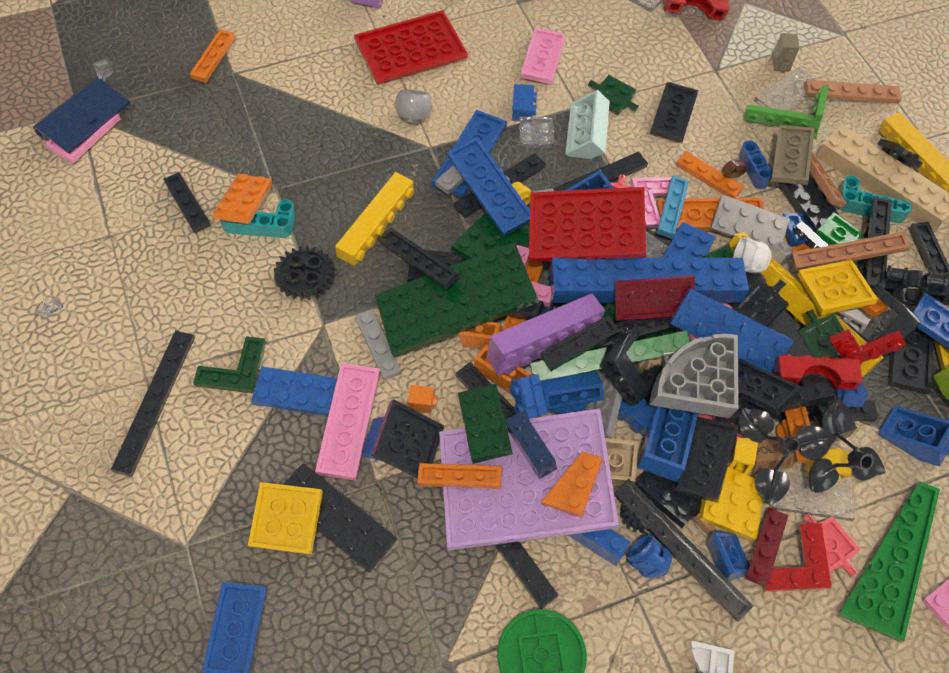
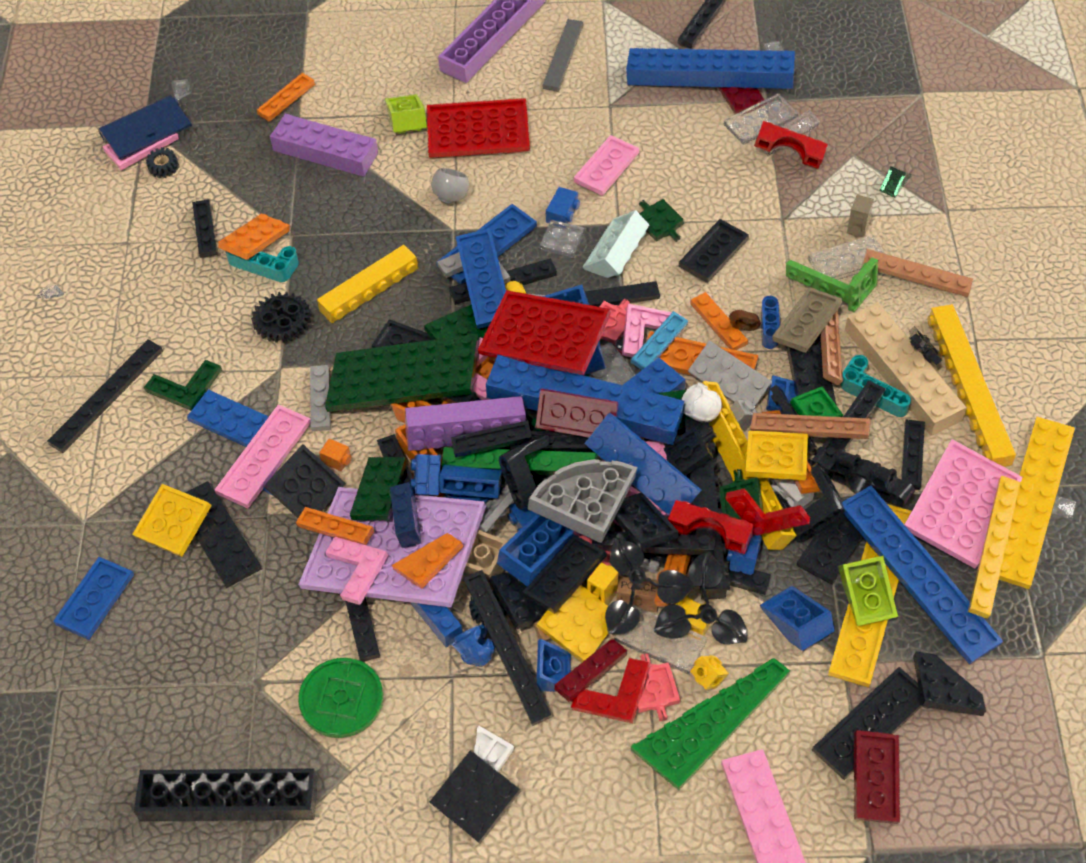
camera: 25 degrees right, 5 degrees down
black plate [377,228,460,290] -> none
none -> black bush [146,147,179,178]
none -> medium lavender brick [270,114,378,177]
none -> bright pink plate [325,537,388,605]
none -> lime slope [385,94,427,134]
none -> yellow brick [690,655,729,690]
none -> clear green slope [880,166,911,198]

